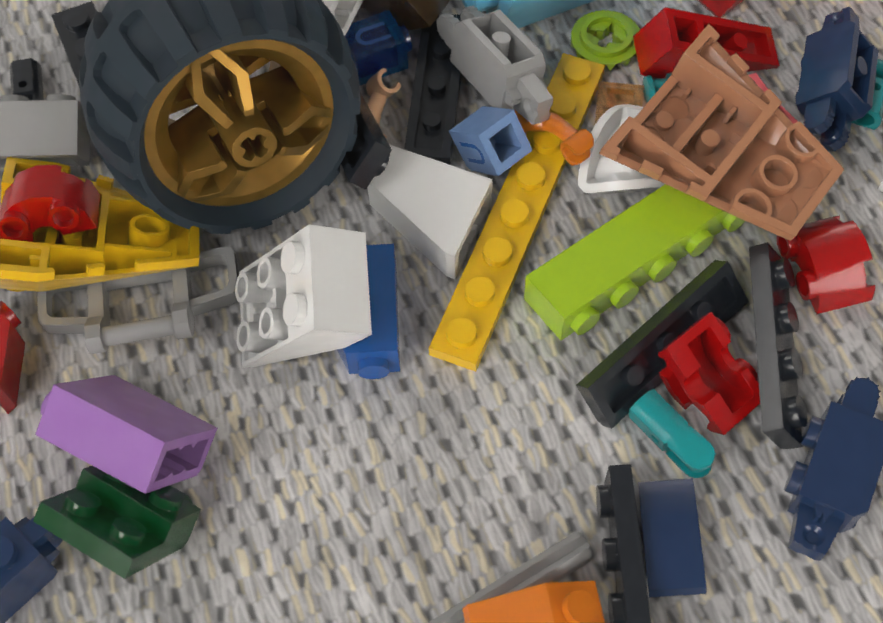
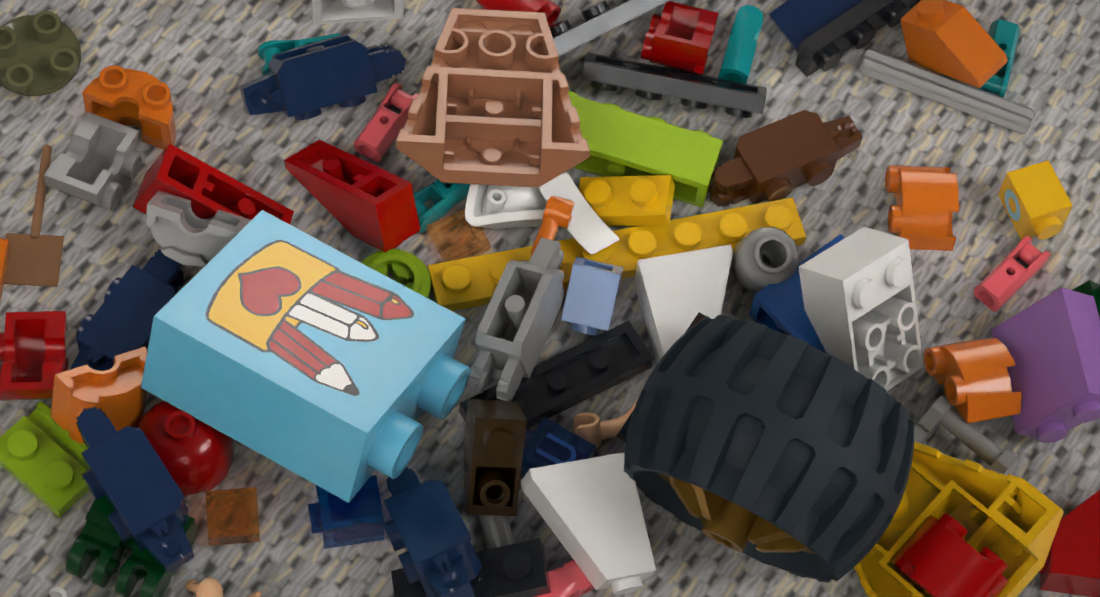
camera: 135 degrees left, 0 degrees up
none -> white sticker [539,173,619,254]
none -> yellow plate [578,175,675,226]
none -> reddish brown hinge [709,110,863,208]
none -> light grey head [731,227,799,293]
none -> orange cylinder [885,165,959,251]
none -> orange cylinder [923,338,1022,423]
none -> coral bar [974,235,1051,312]
none -> yellow brick [998,160,1073,240]

